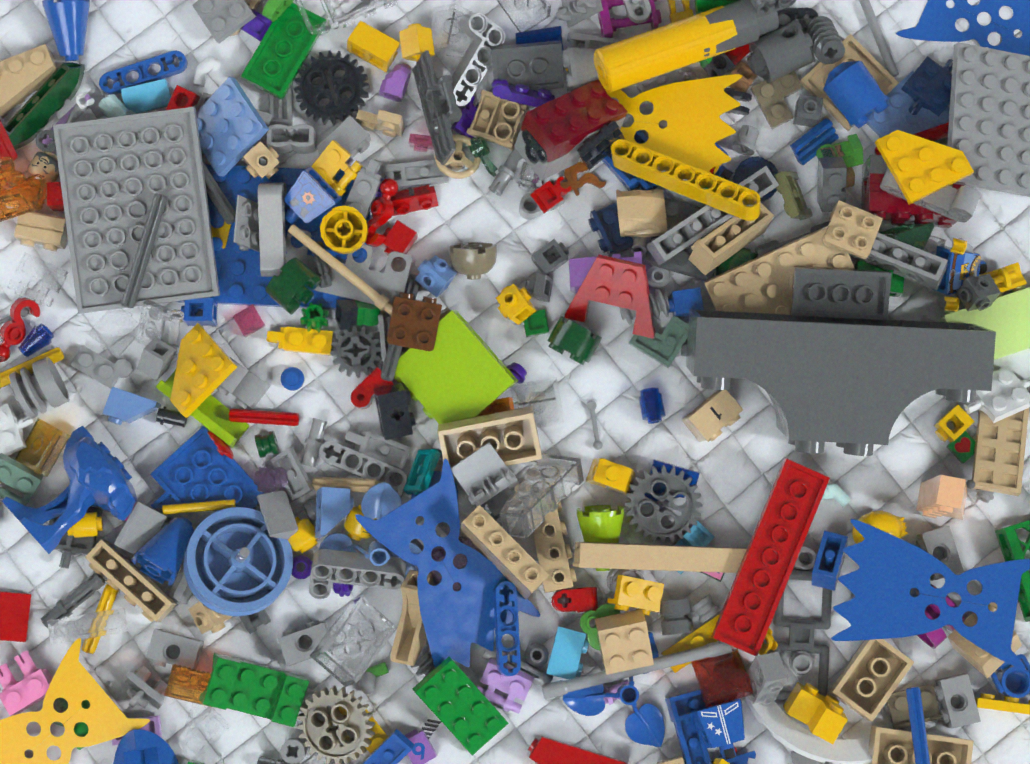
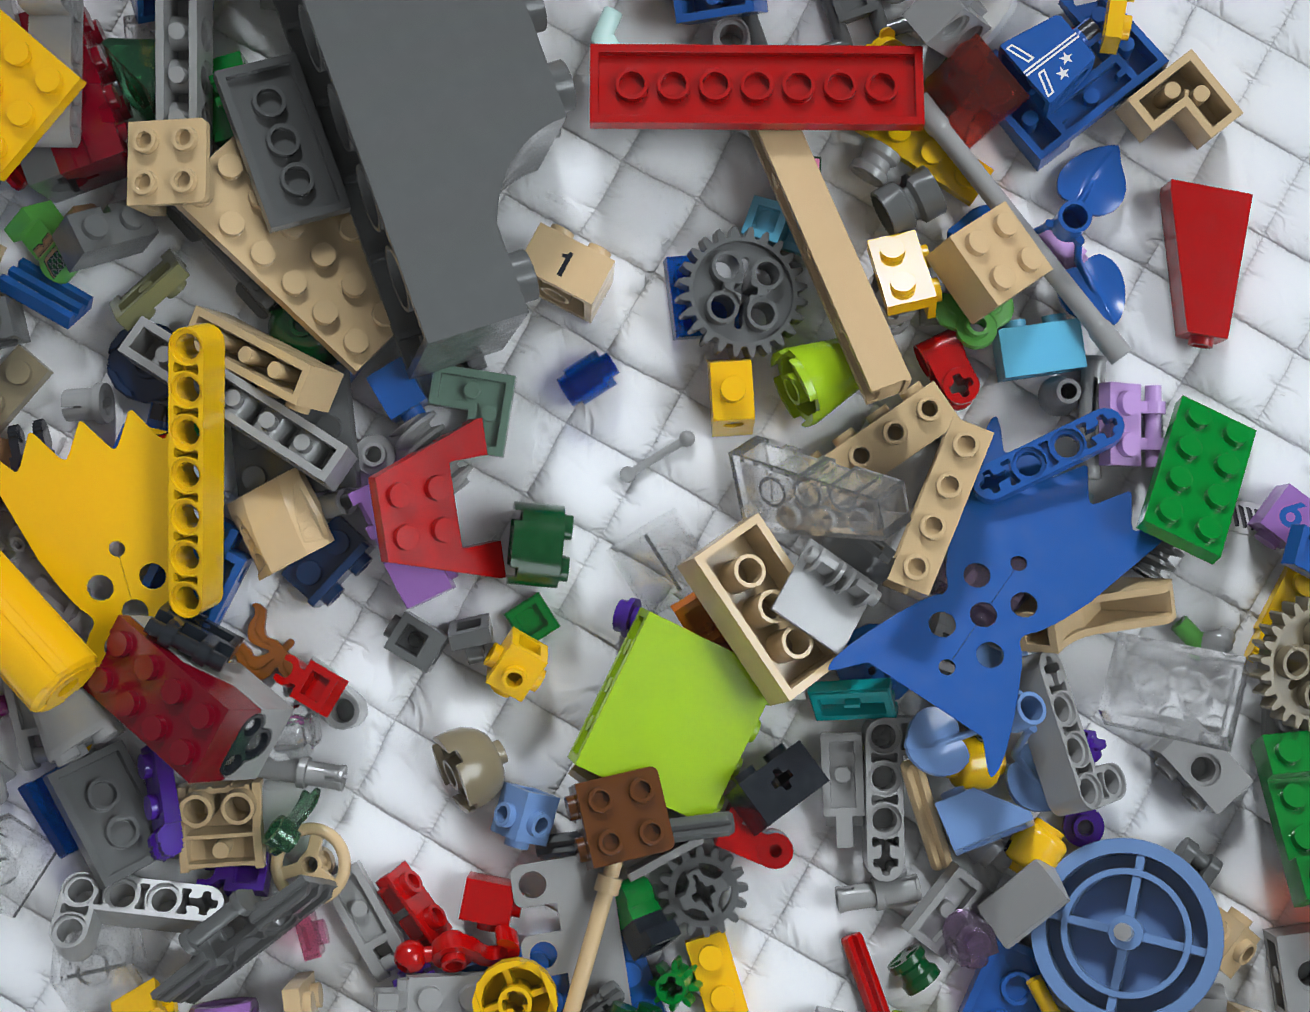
camera: 115 degrees left, 5 degrees up
blue plate [281,367,304,391] -> none

